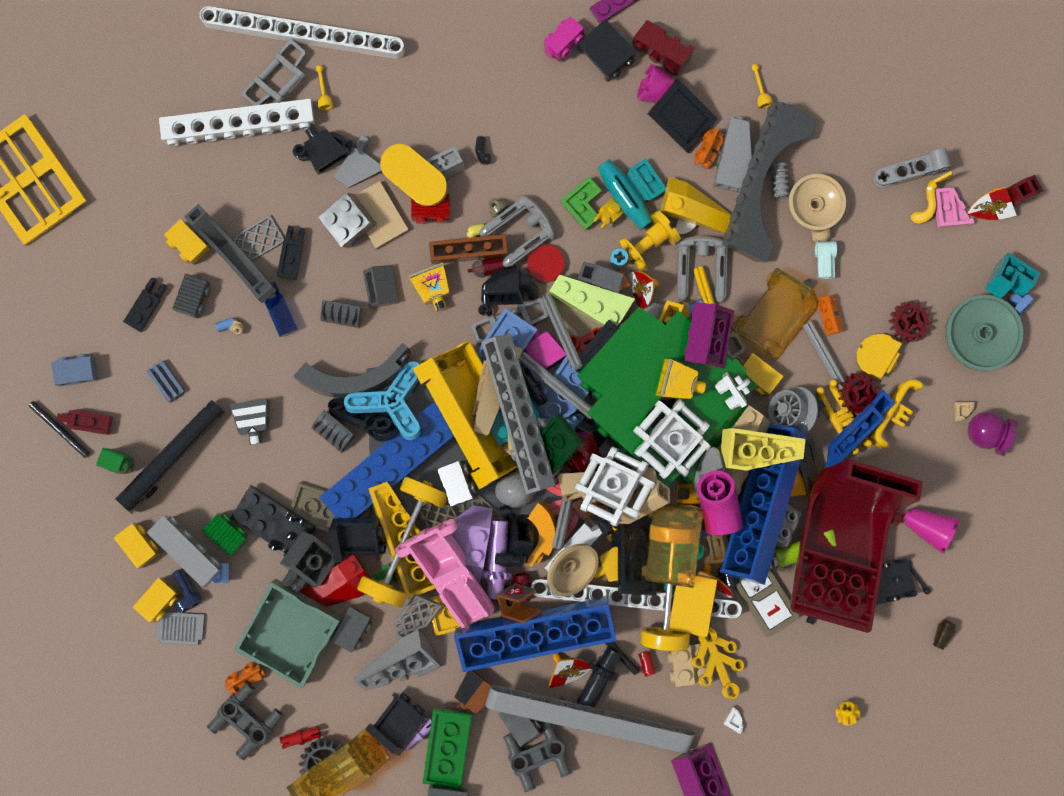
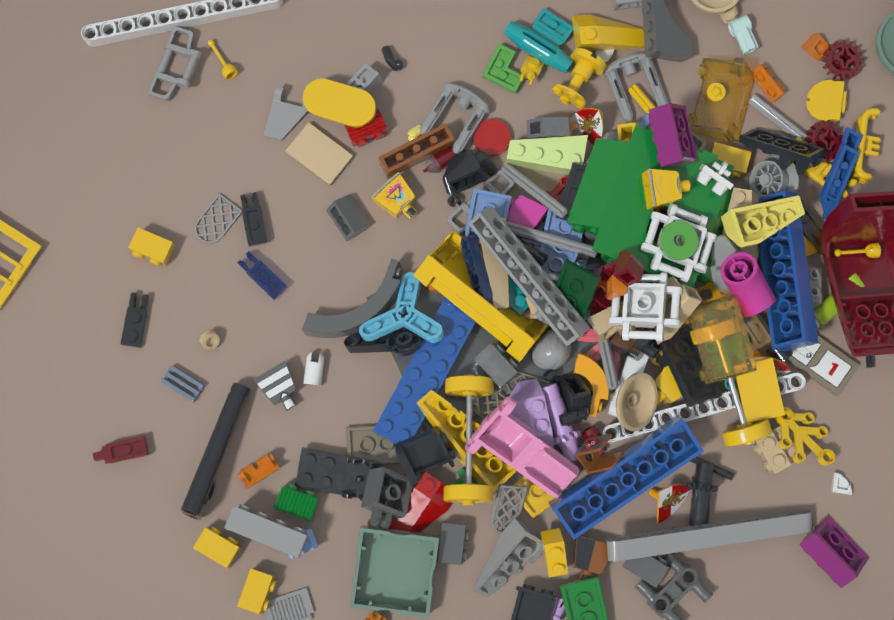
camera: 20 degrees left, 5 degrees down
black bar [29,401,90,458] -> none
sand blue brick [51,354,98,387] -> none
green brick [96,448,134,474] -> none
white brick [159,99,316,146] -> none
dark grey brick [172,273,211,319] -> none
dark blue piece [172,568,203,614] -> none
dark grey arch [184,204,276,303] -> none
arm [215,318,244,335] -> none
black torso [293,125,358,175] -> none
dark grey brick [312,410,356,453] -> none
brick [318,193,377,248] -> none
dark grey brick [321,300,362,328] -> none
dark tan tile [489,198,508,218] -> none
medium azure bush [610,249,628,268] -> none
red pin [638,651,656,677] -> none
none -> tan tile [199,330,220,350]
none -> orange hinge [238,453,280,489]
none -> white piece [303,351,324,386]
none -> dark blue beam [461,235,493,304]
none -> yellow brick [540,528,568,577]
none -> dark red brick [603,250,644,287]
none -> orange slope [607,274,627,300]
none -> bright green tile [659,221,699,261]
none -> yellow tile [706,83,726,103]
none -> black hinge [738,128,825,175]
none -> orange slope [802,34,829,61]
none -> yellow hinge [834,243,881,258]

